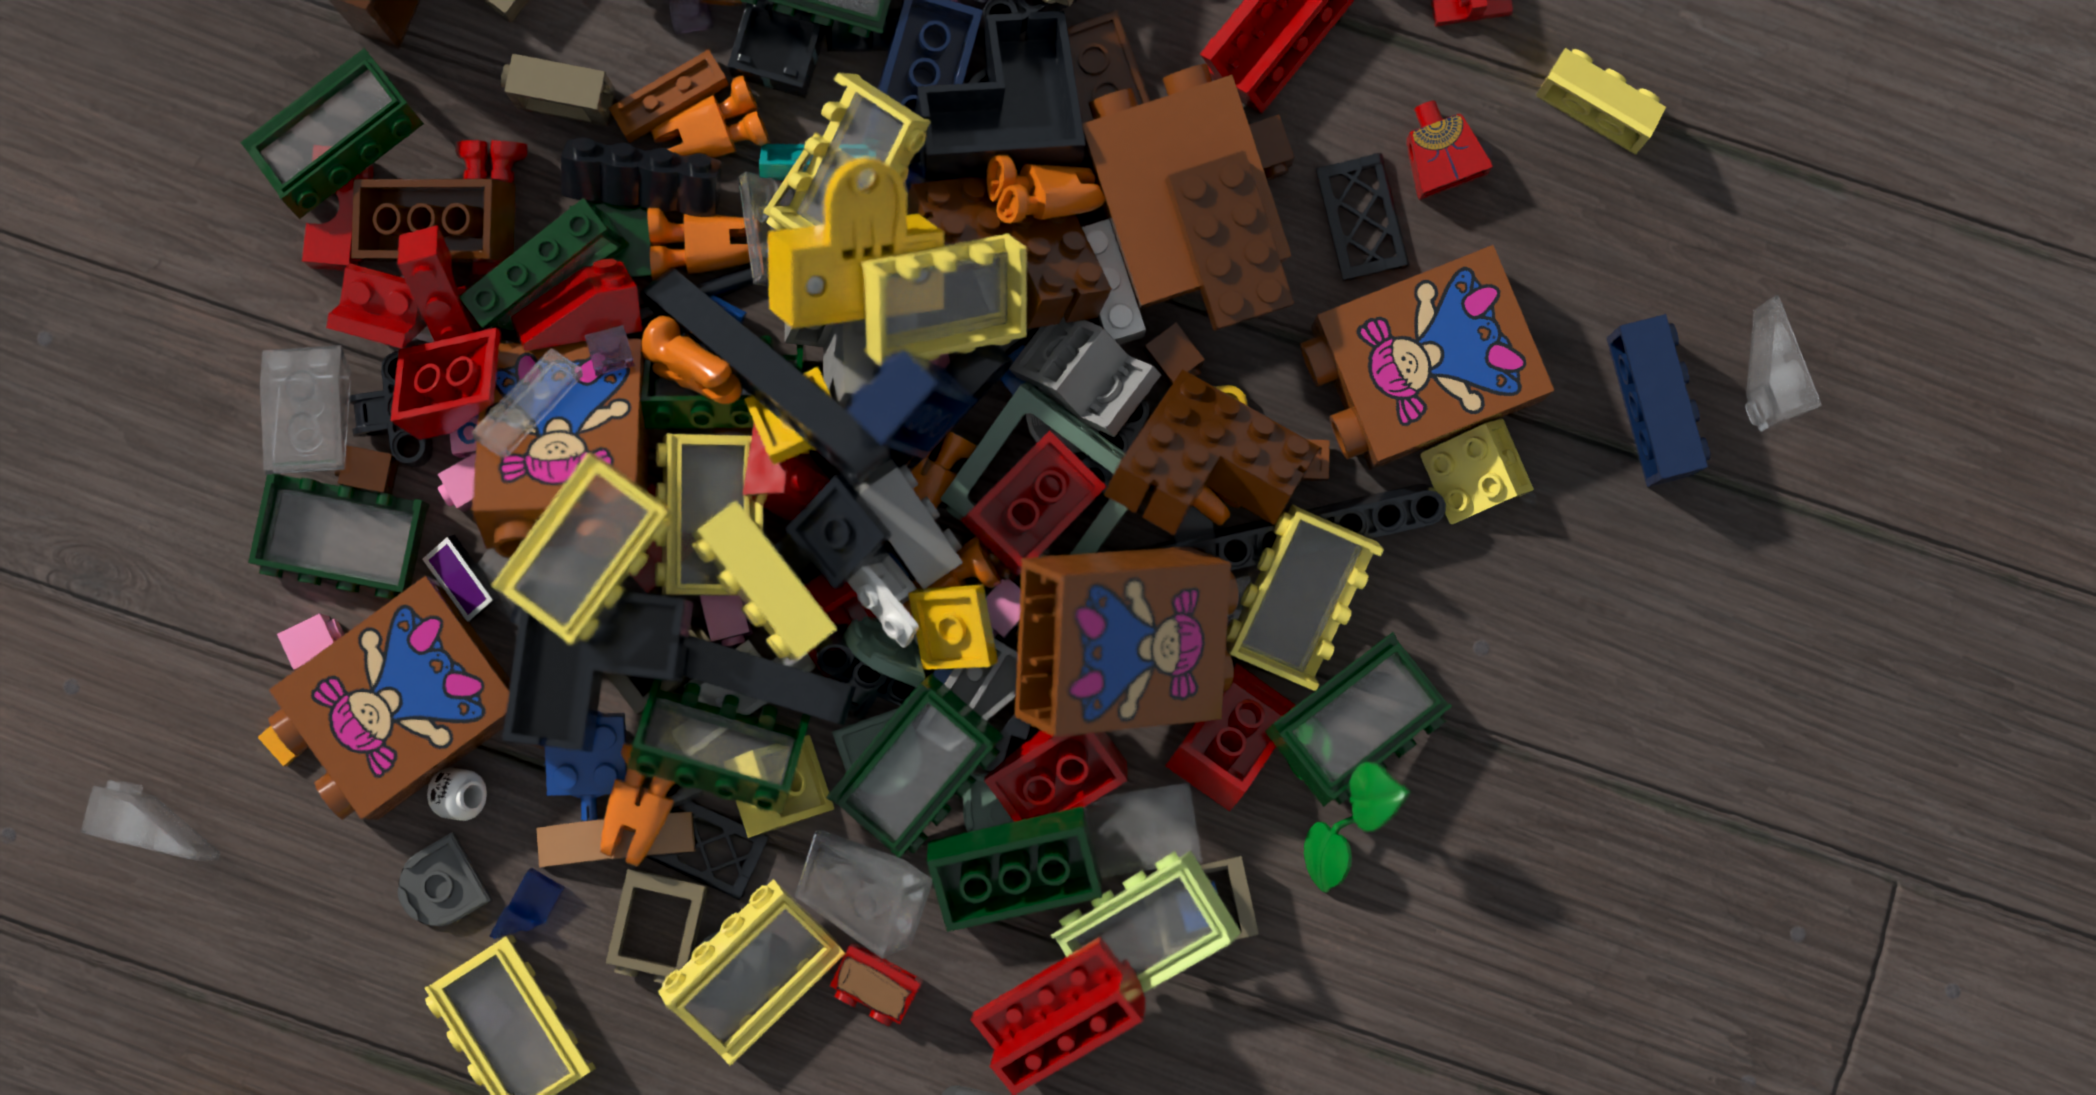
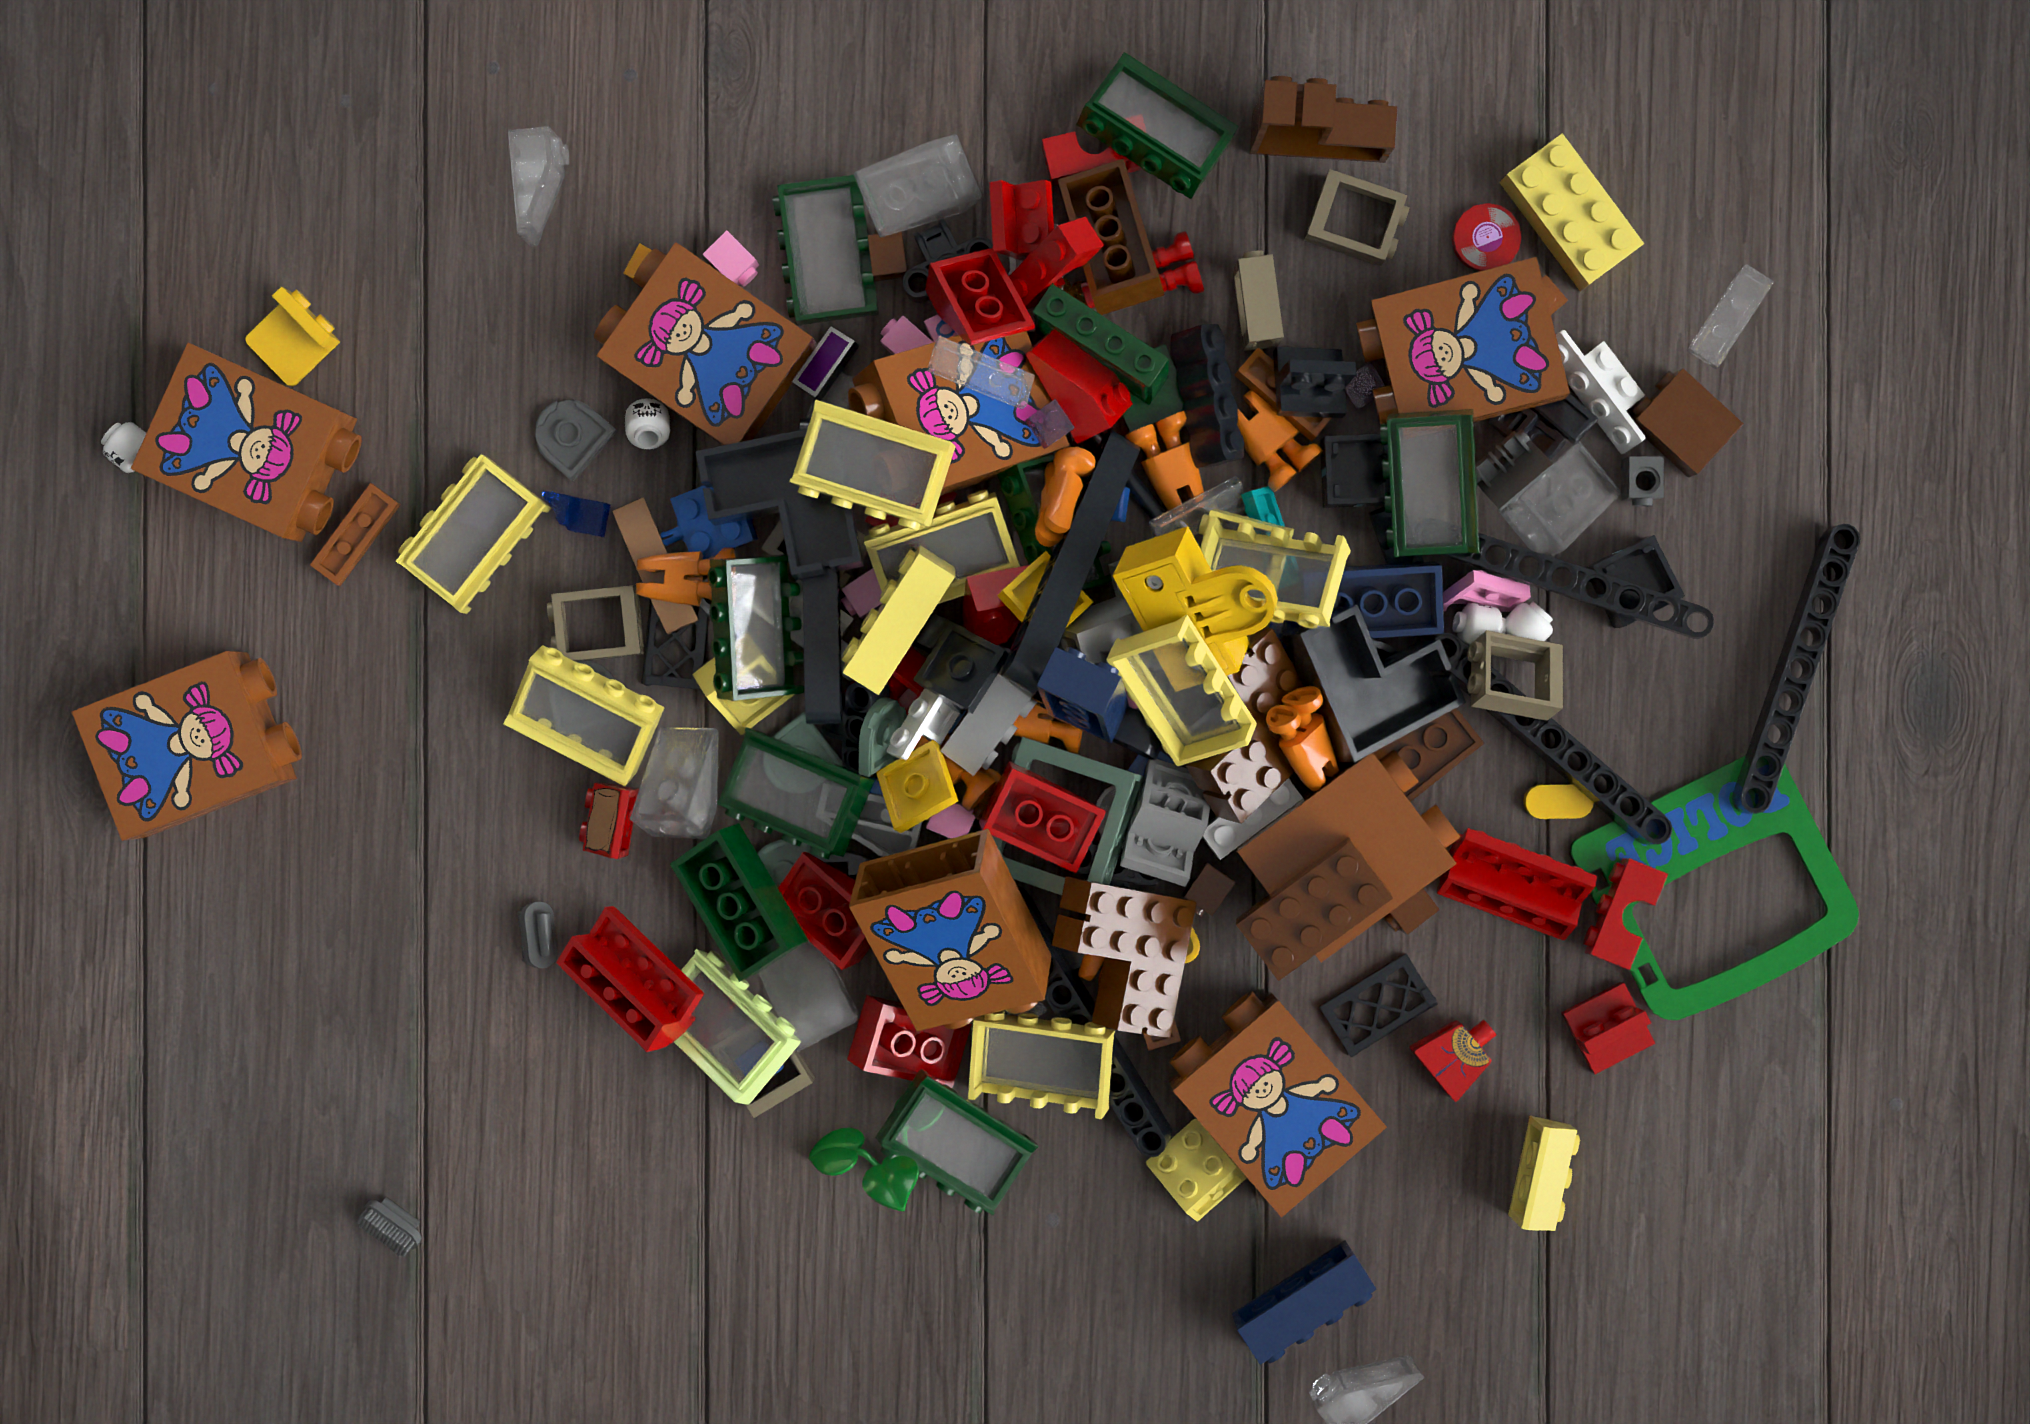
camera: 70 degrees right, 5 degrees up
none -> black bracket [1273,346,1356,418]

